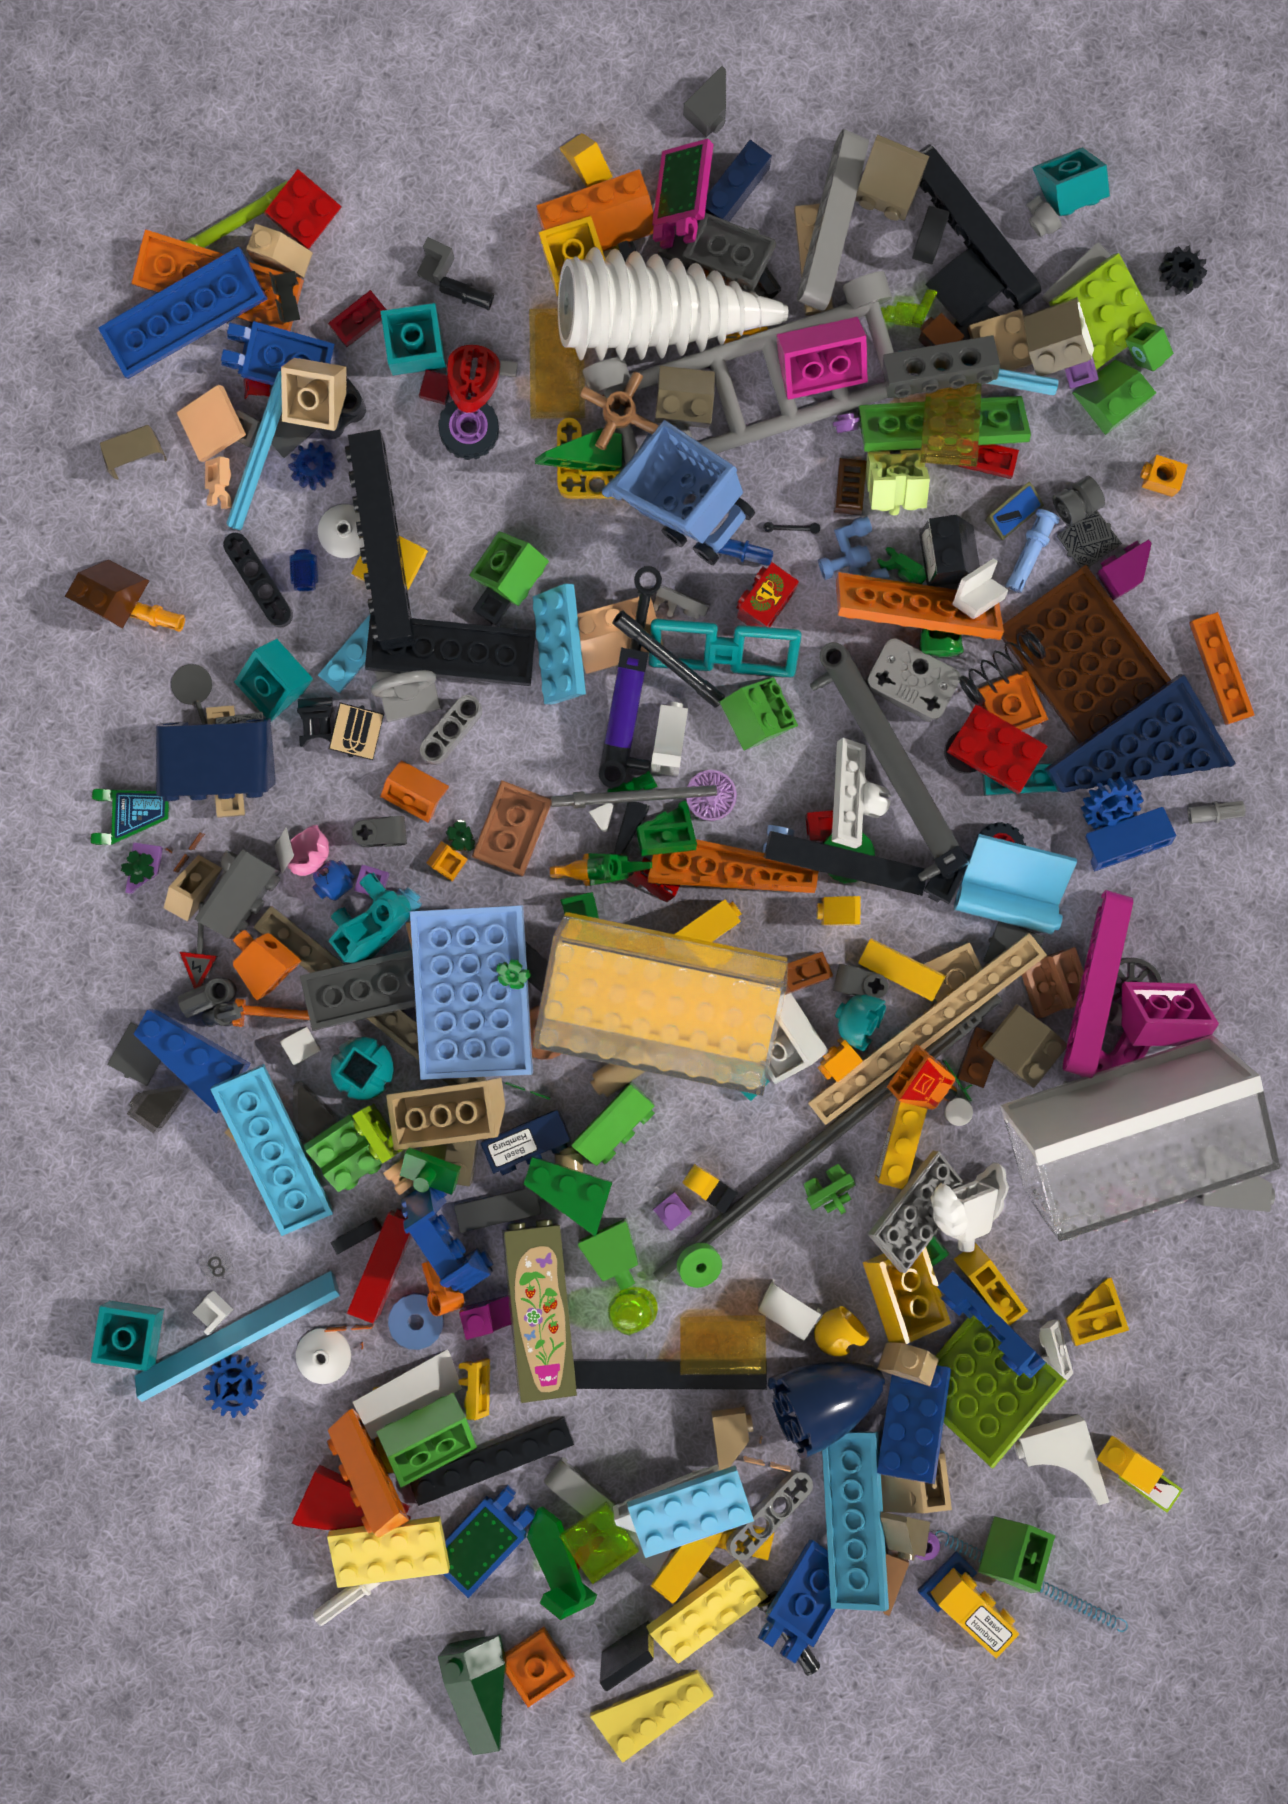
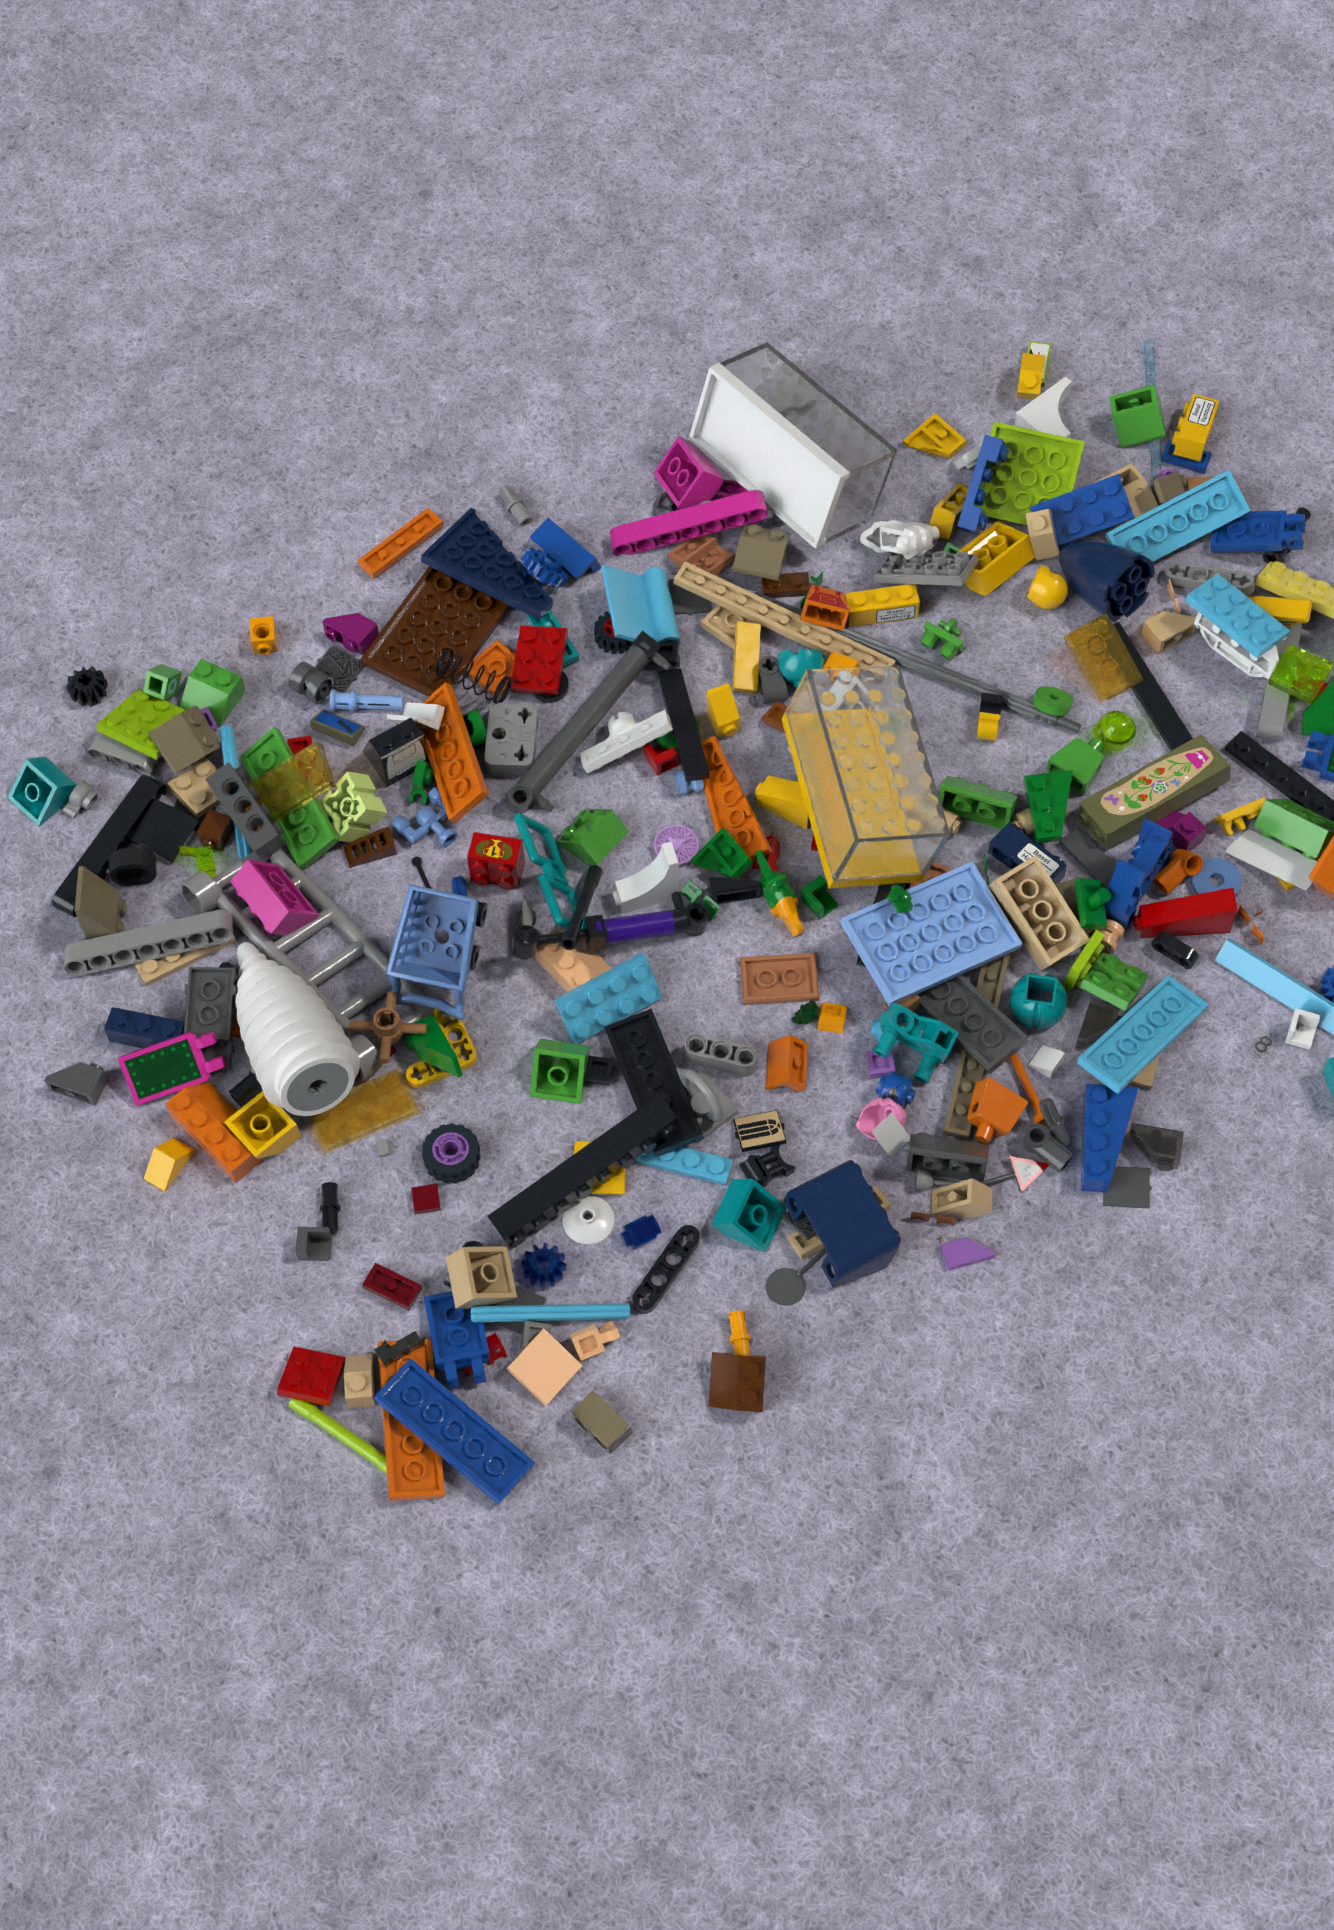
camera: 115 degrees left, 25 degrees down
flag [91,789,169,845] -> none
dark green plant [121,850,155,885] -> none
white dish [296,1328,351,1384] -> none
dark grey piece [352,816,407,848] -> none
teal brick [381,303,446,376] -> none
red piece [447,345,500,413] -> none
flat silver bar [551,785,717,809] -> none
white slope [589,803,614,832] -> none
medium lavender plate [653,1191,692,1231] -> none
dark tan slope [654,366,715,429] -> none
white piece [758,1279,823,1341] -> none
medium lavender plate [833,413,860,433] -> none
white tile [944,1098,973,1126] -> none

